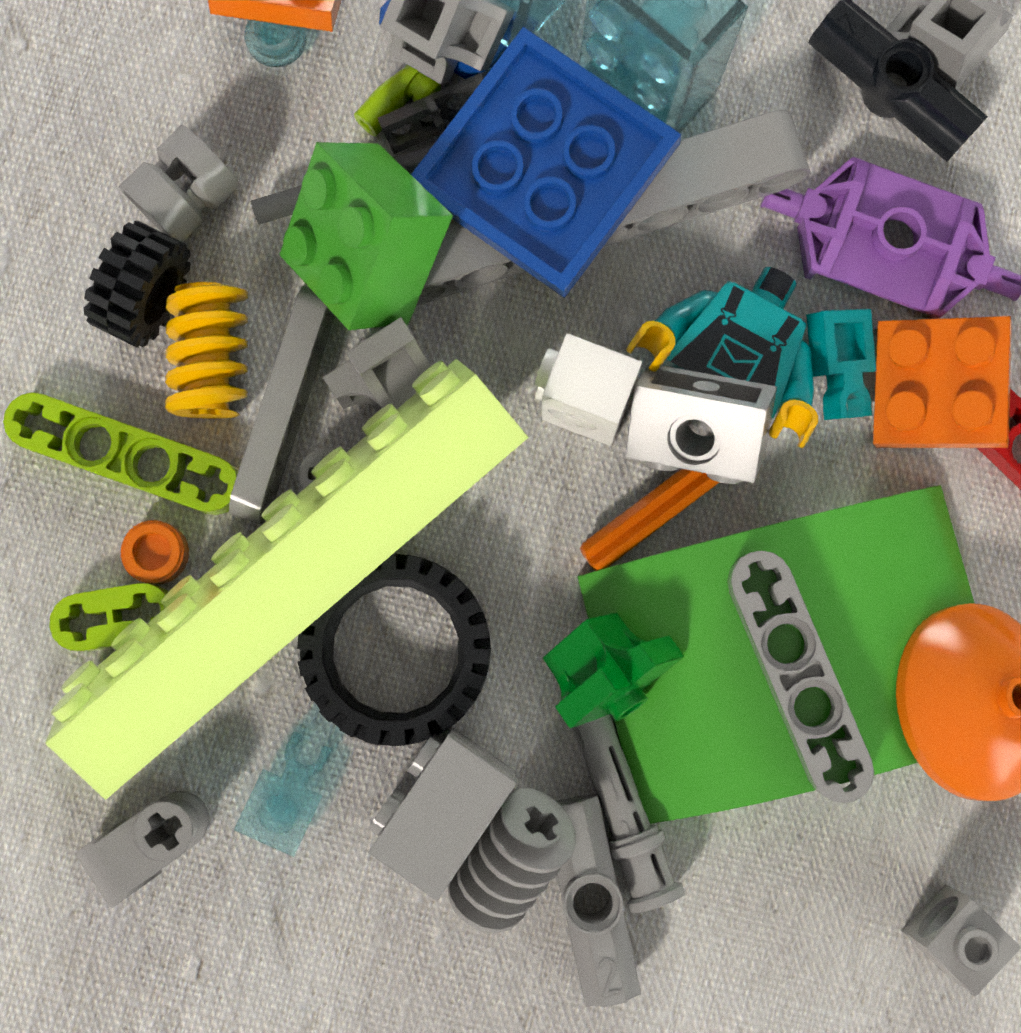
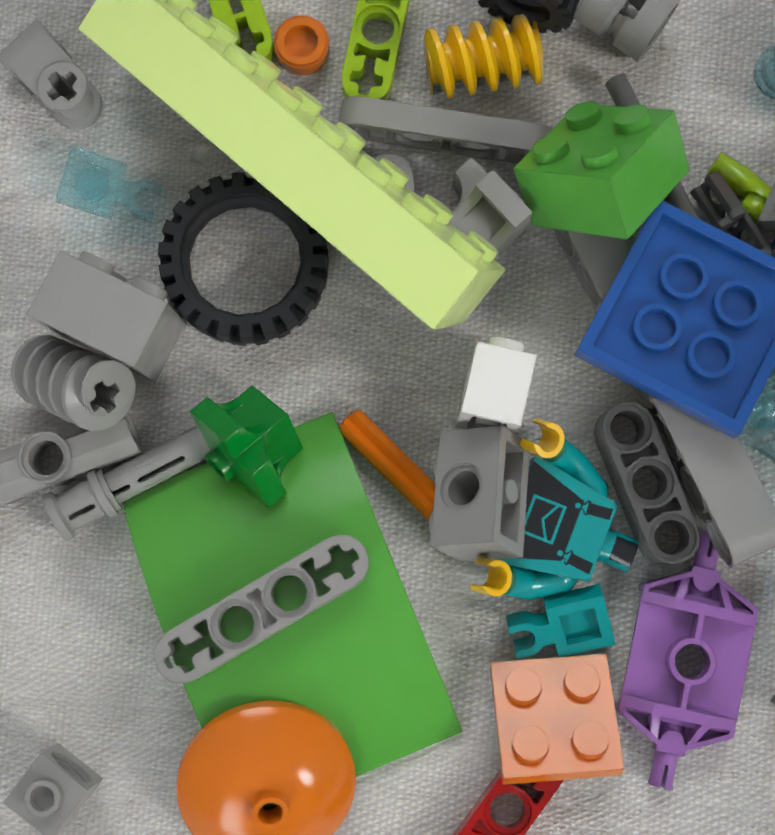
camera: 85 degrees right, 0 degrees up
none -> dark grey beam [594,401,700,564]

